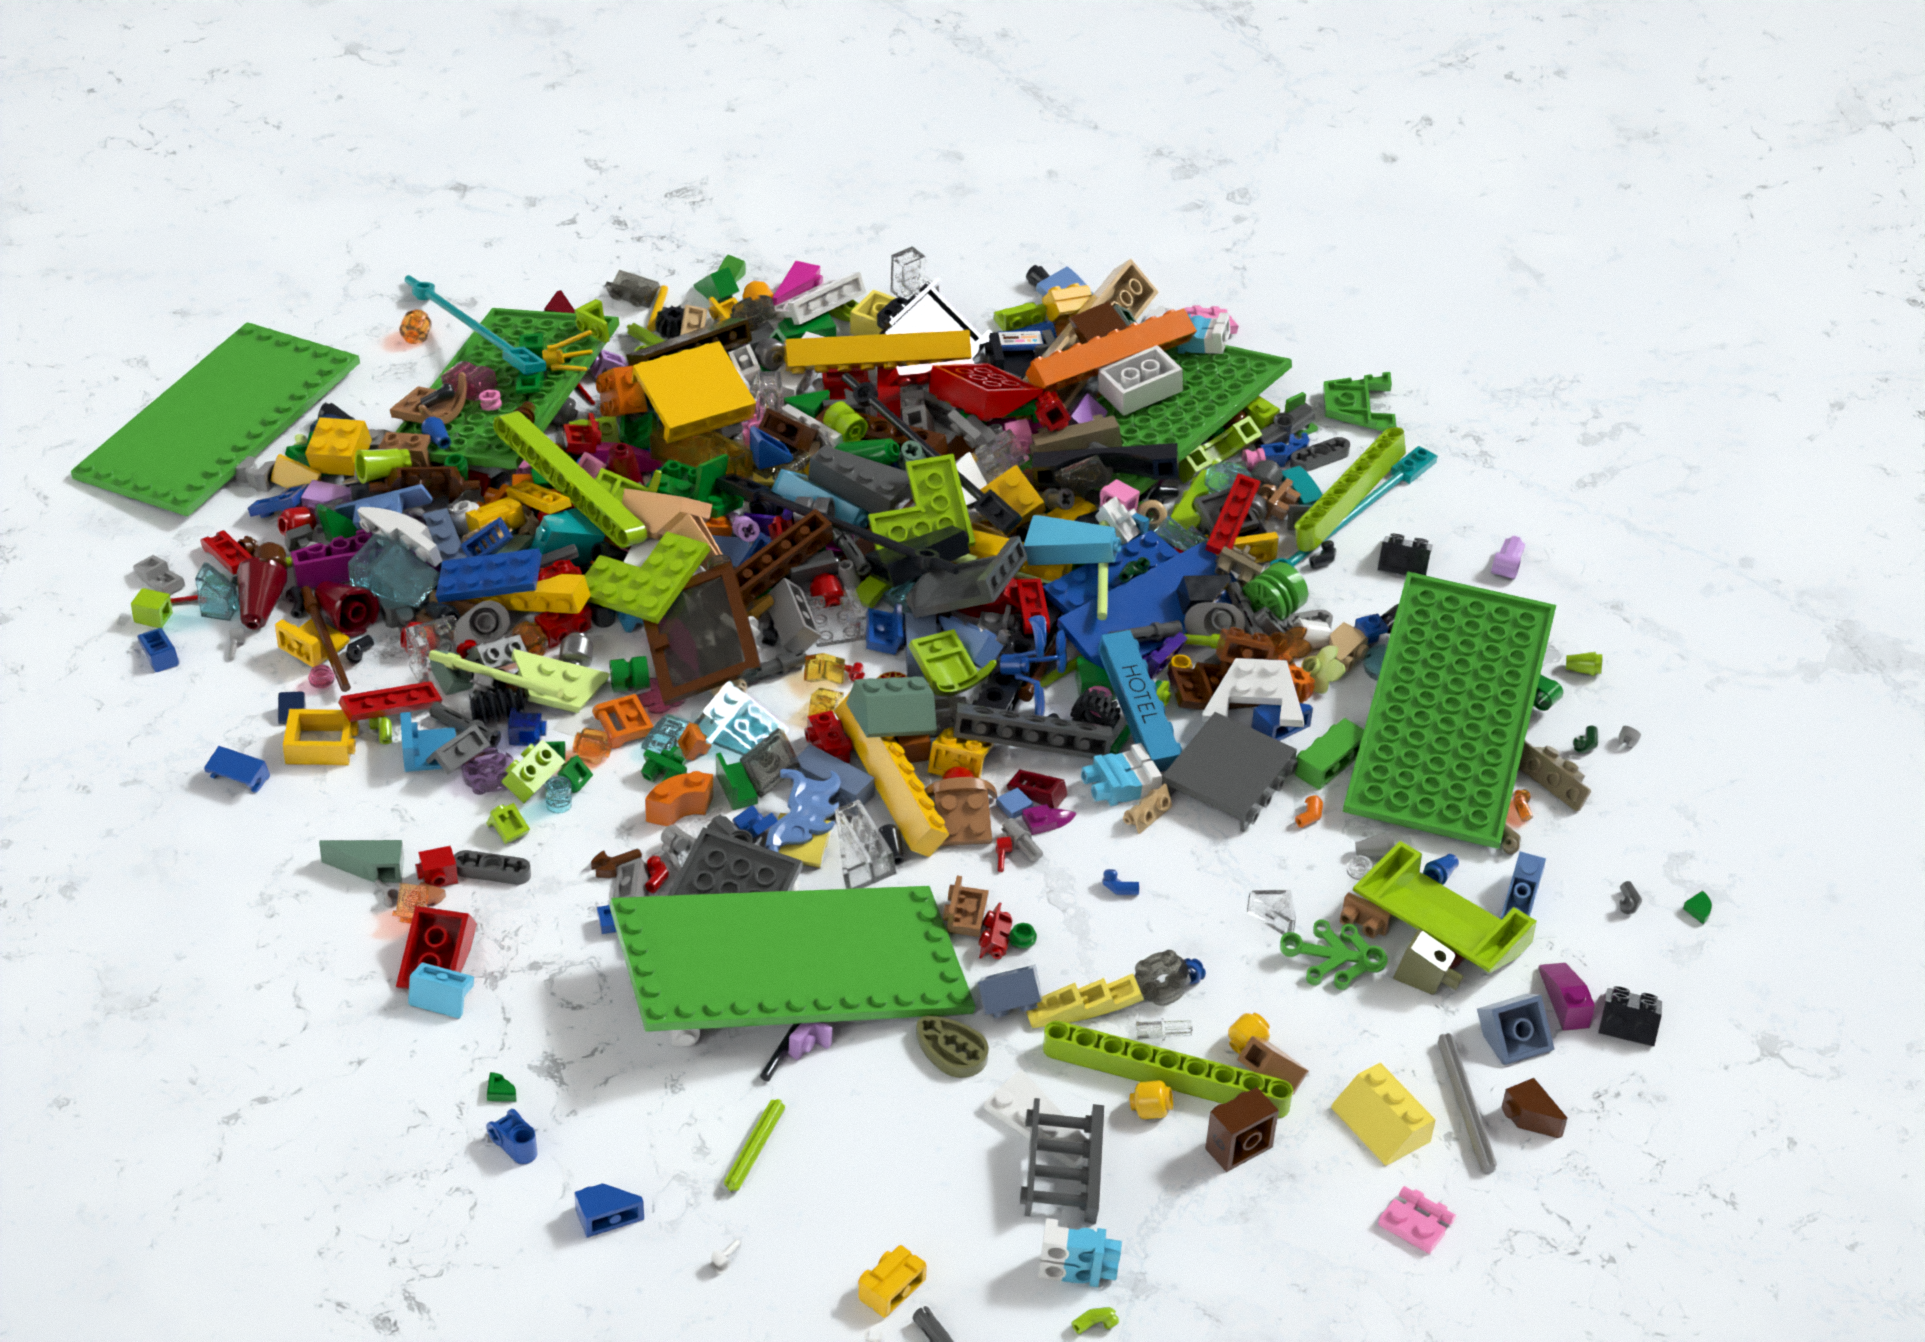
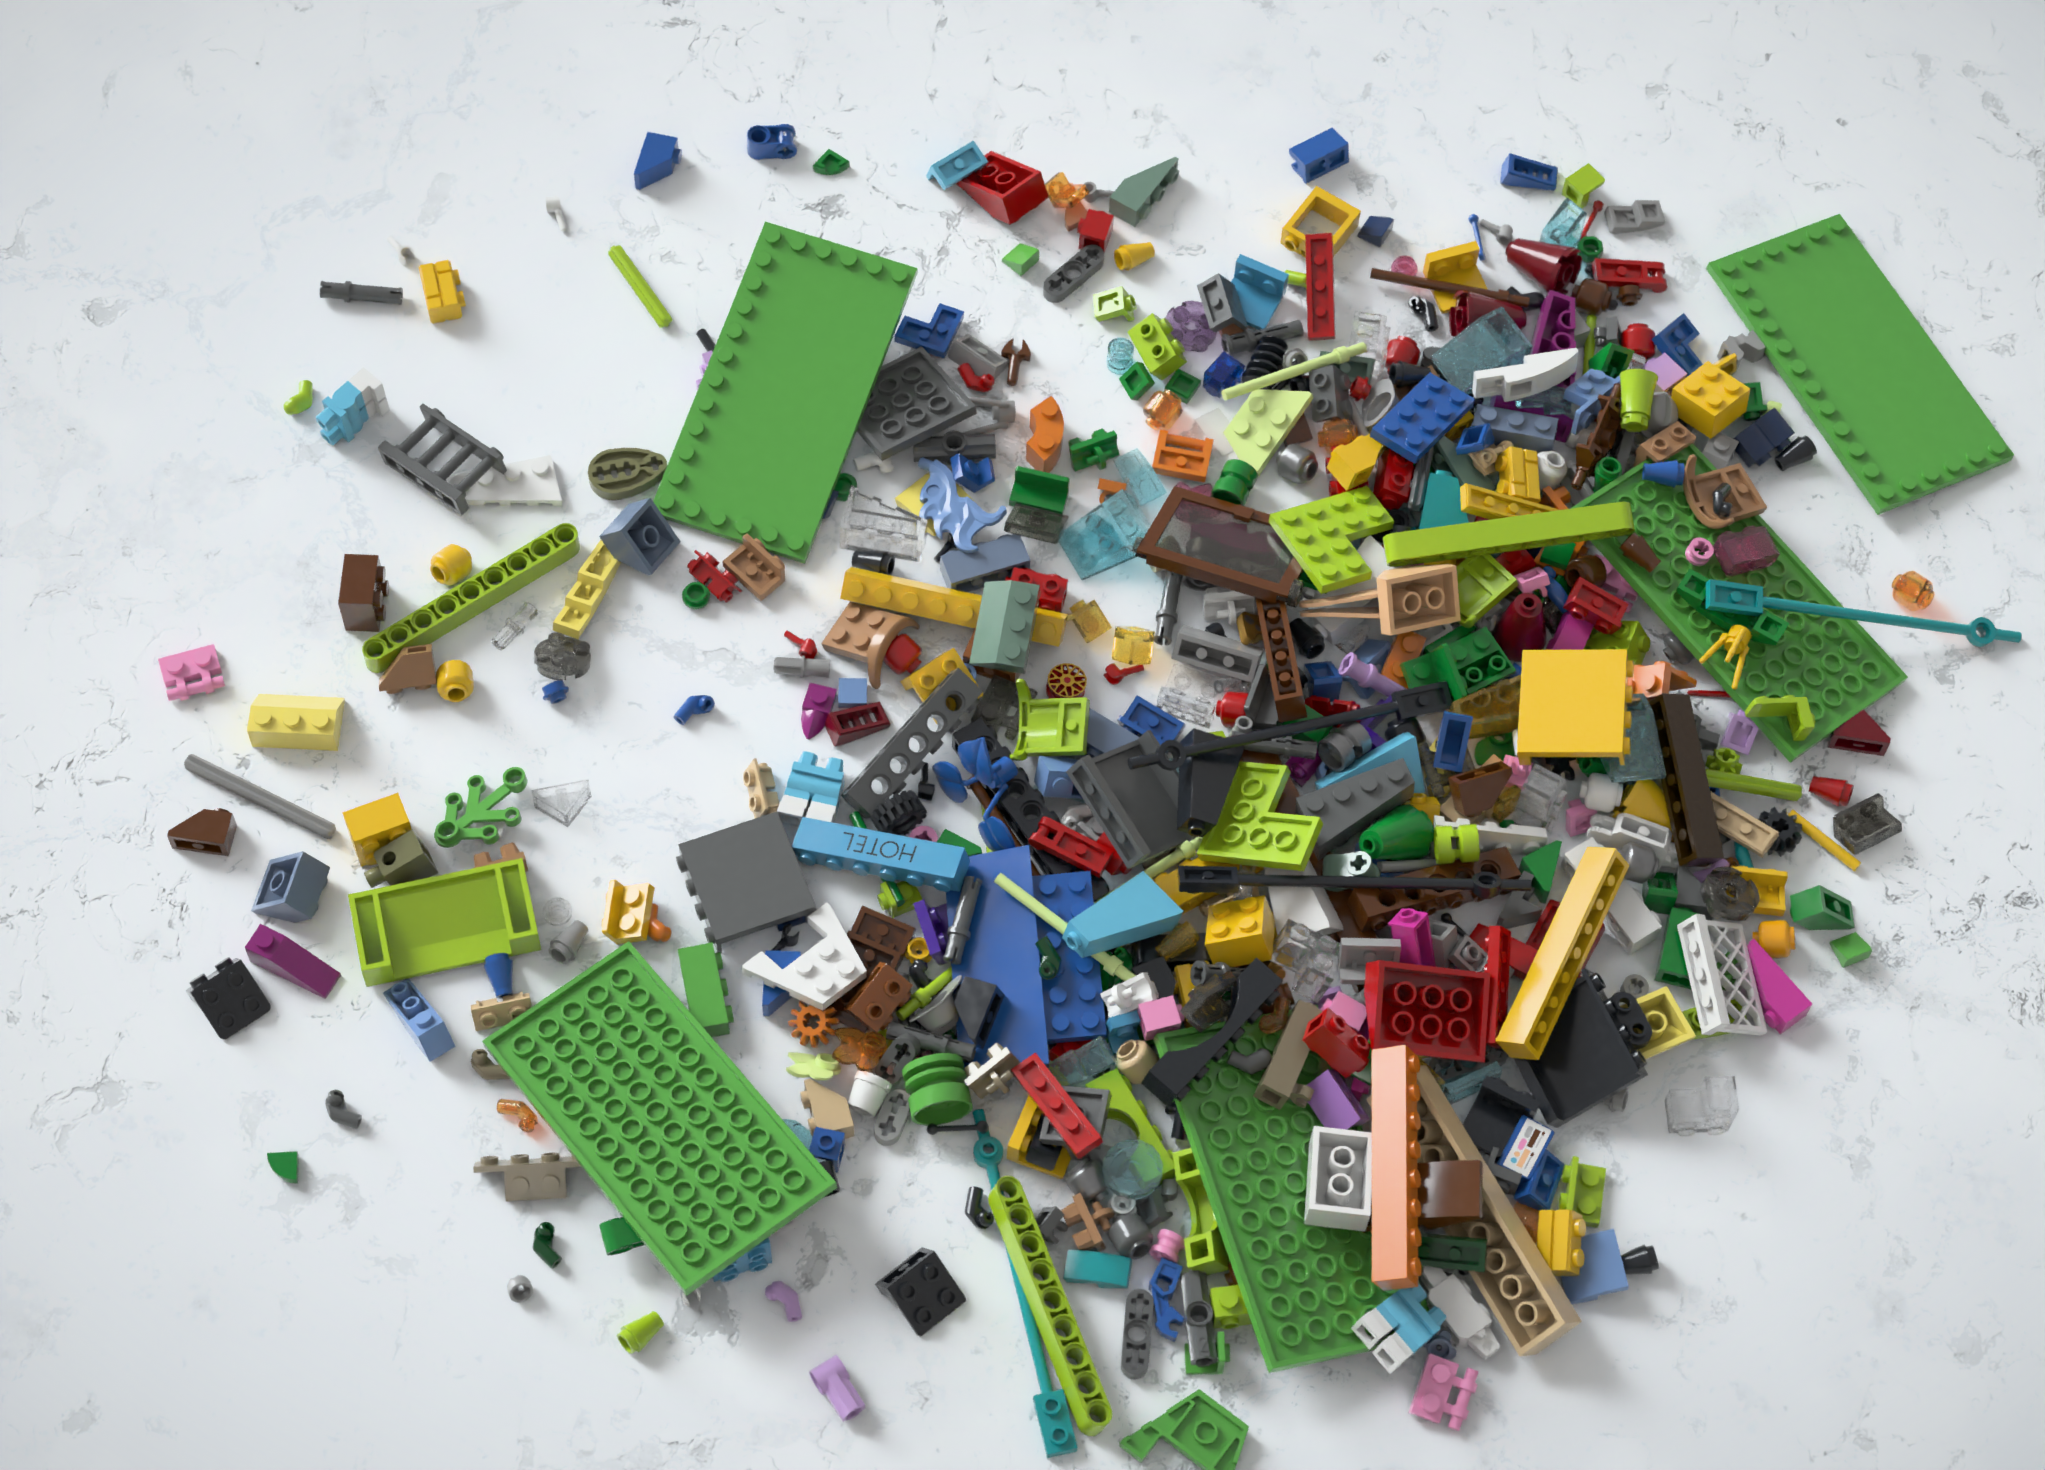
camera: 125 degrees right, 20 degrees up
none -> yellow brick [342,793,412,867]
none -> tan hinge [470,991,532,1031]
none -> yellow bracket [601,880,655,944]
none -> black arm [908,959,942,996]
none -> bright green slope [1002,243,1040,276]
none -> yellow cone [1114,242,1155,271]
none -> dark pink window [1388,908,1436,967]
none -> hinge [1468,214,1486,261]
none -> red cone [1809,776,1854,807]

